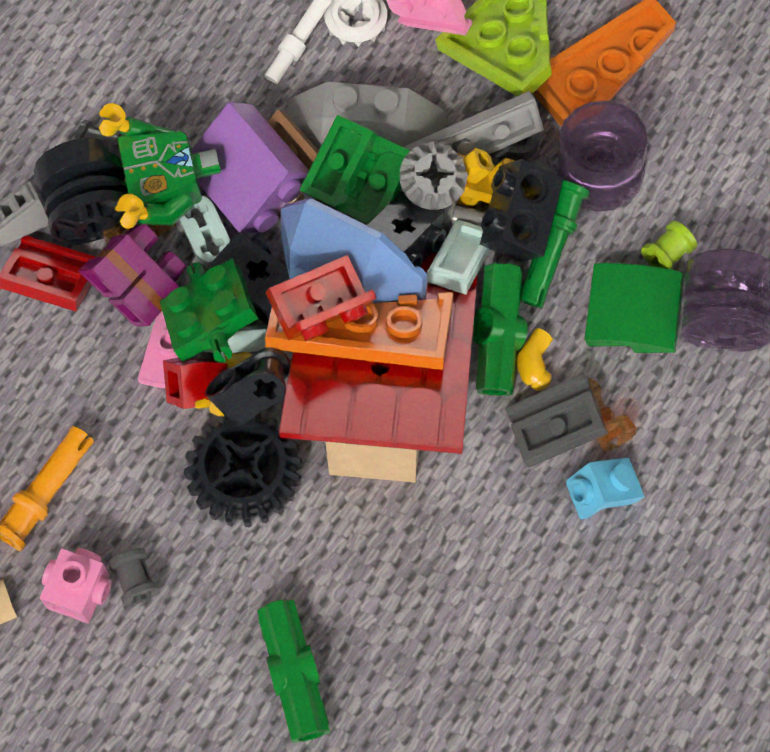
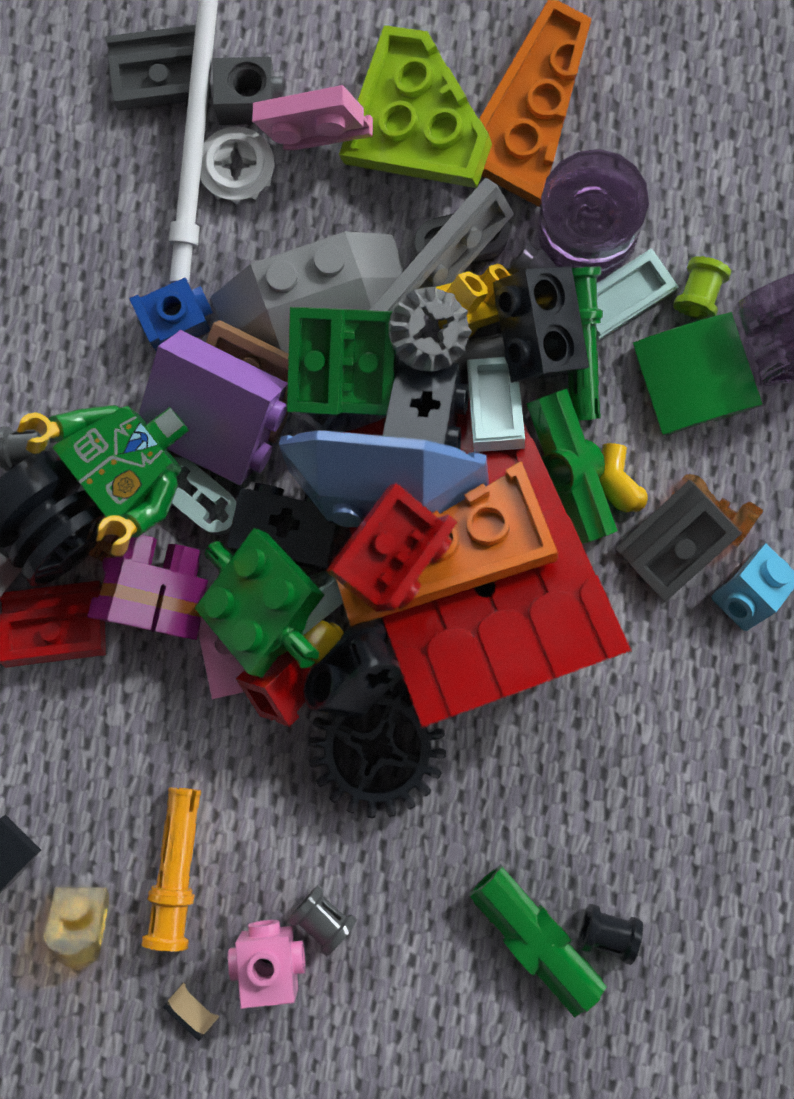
camera: 30 degrees left, 15 degrees up
none -> blue brick [129,277,213,351]
none -> black bush [578,904,643,965]
none -> light aqua tile [596,248,679,342]

